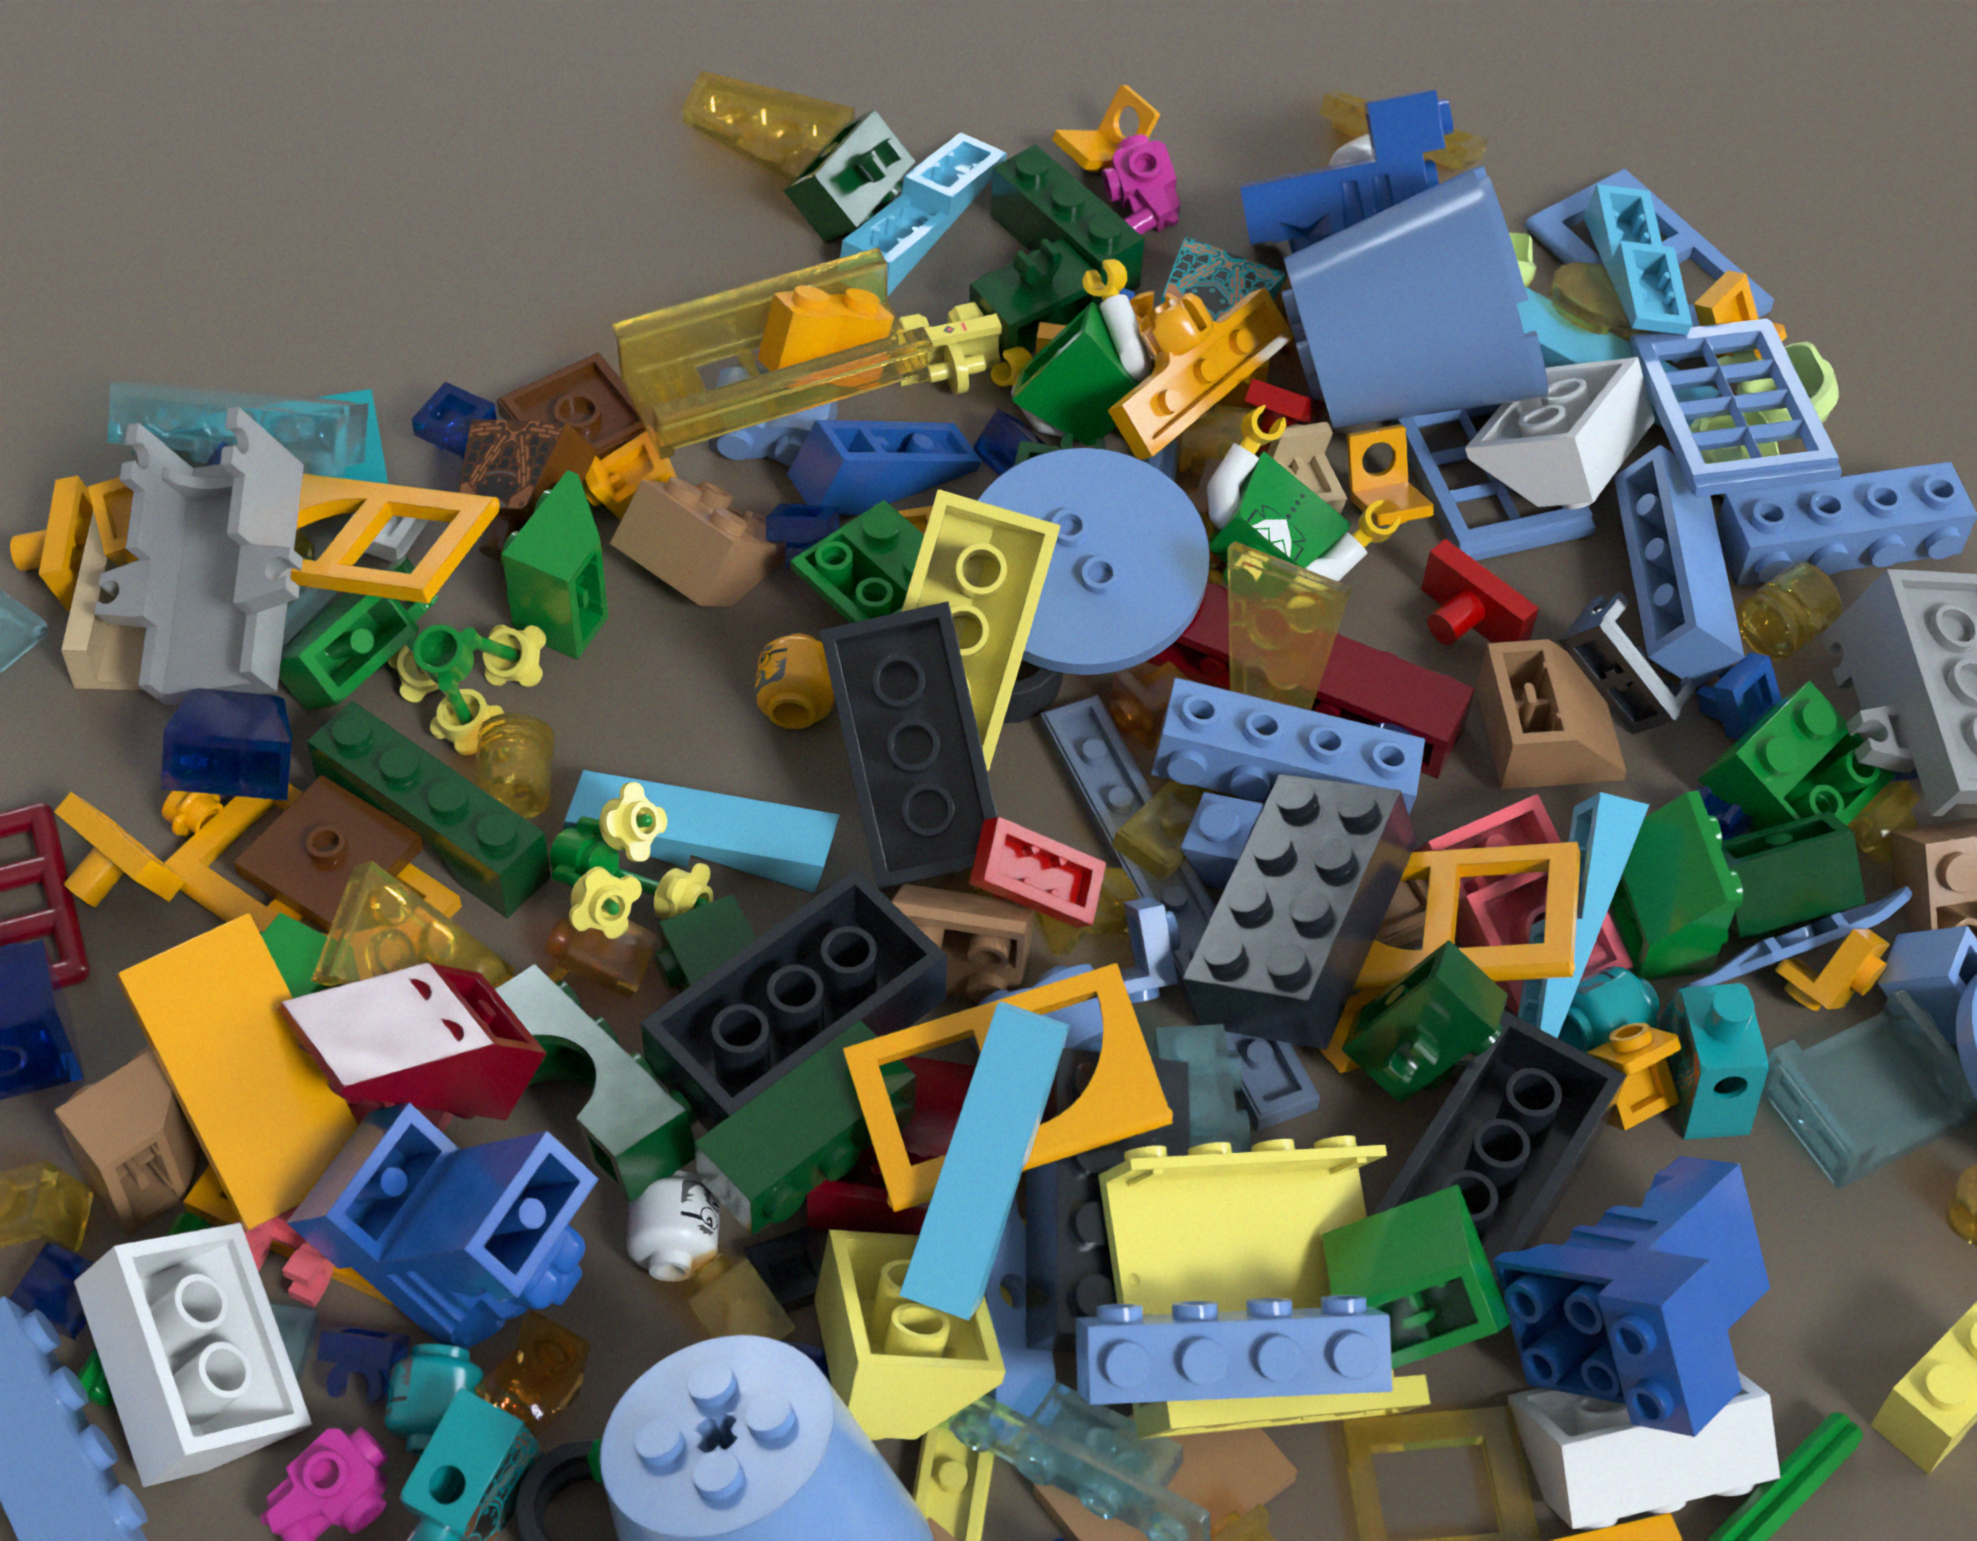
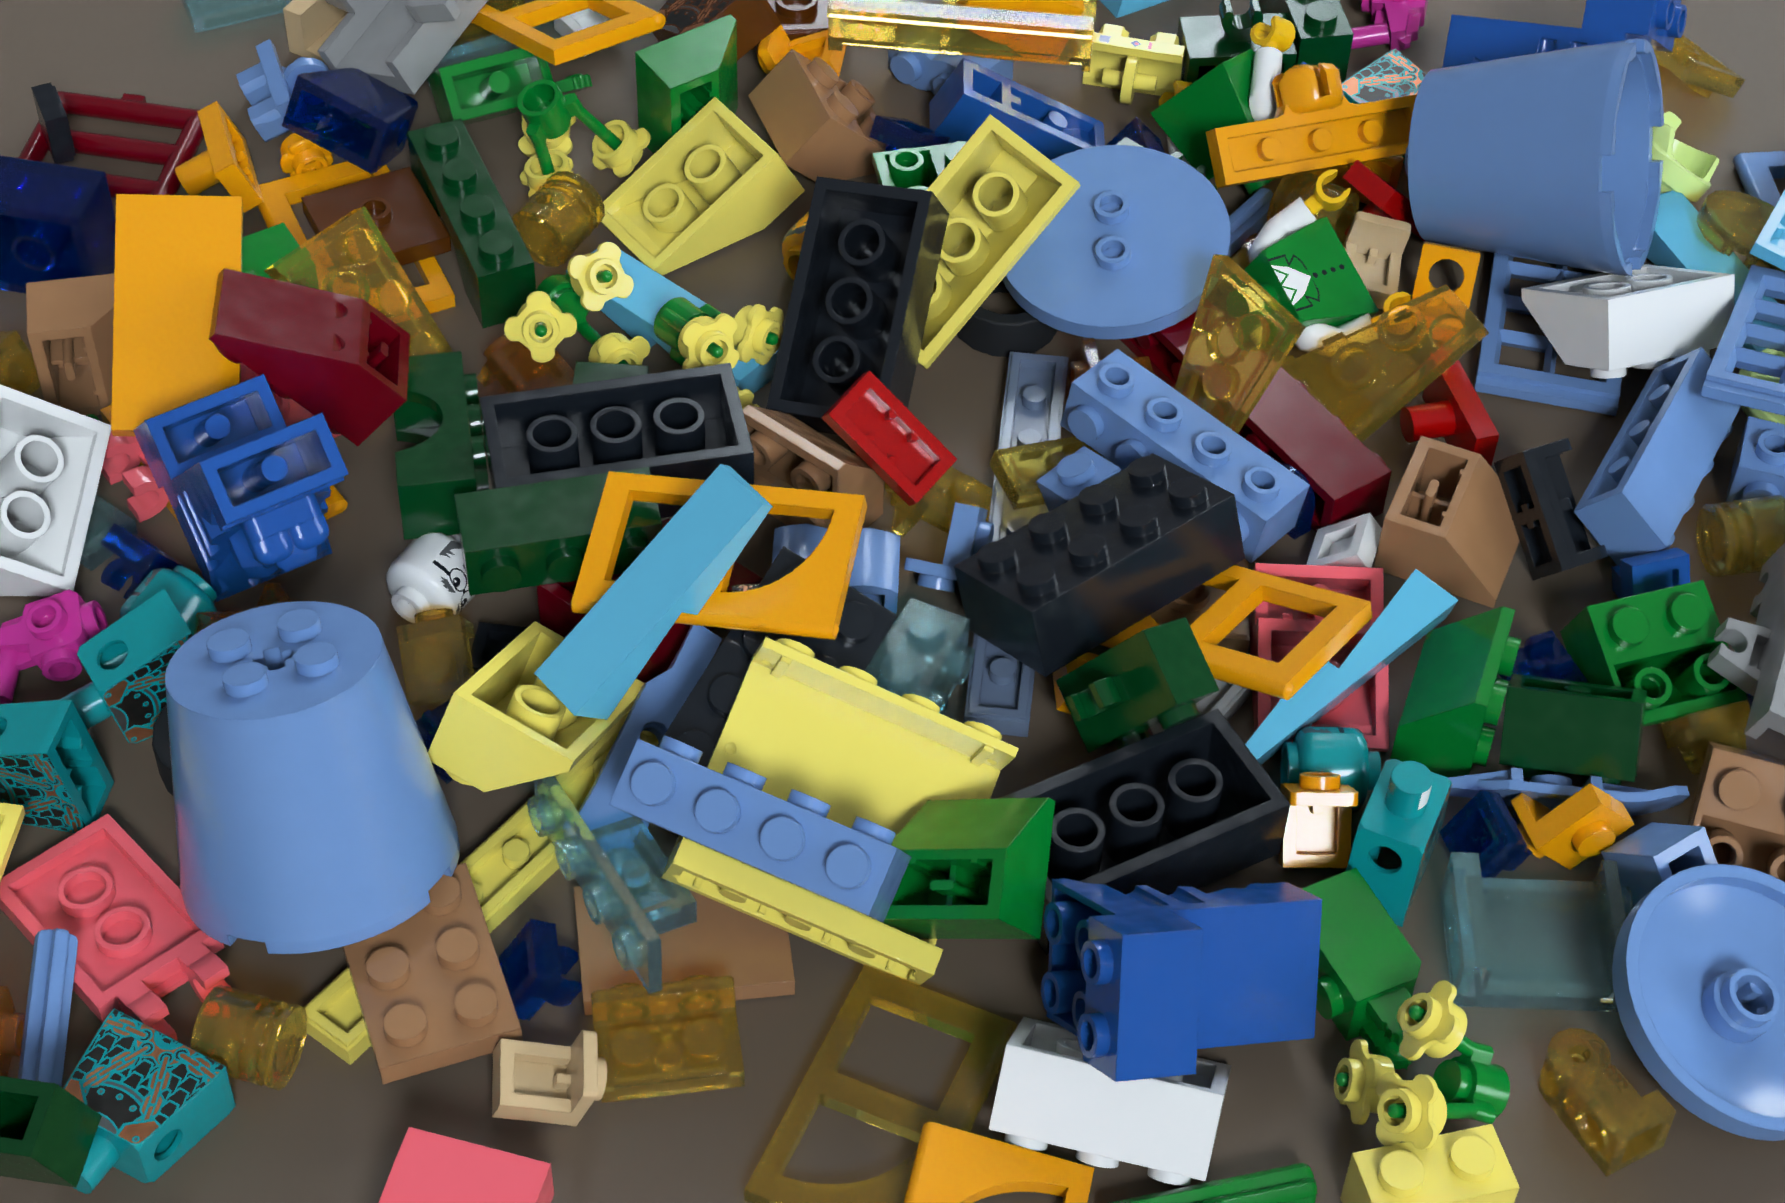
camera: 30 degrees right, 5 degrees down
none -> medium blue hips [236,39,332,142]
none -> light yellow slope [592,97,805,276]
none -> light yellow plant [654,297,784,409]
none -> clear yellow wing [1277,284,1489,442]
none -> green hinge [1301,867,1422,1070]
none -> white plate [1306,513,1382,568]
none -> light yellow plant [1334,980,1510,1150]
none -> clear blue tile [1439,790,1533,888]

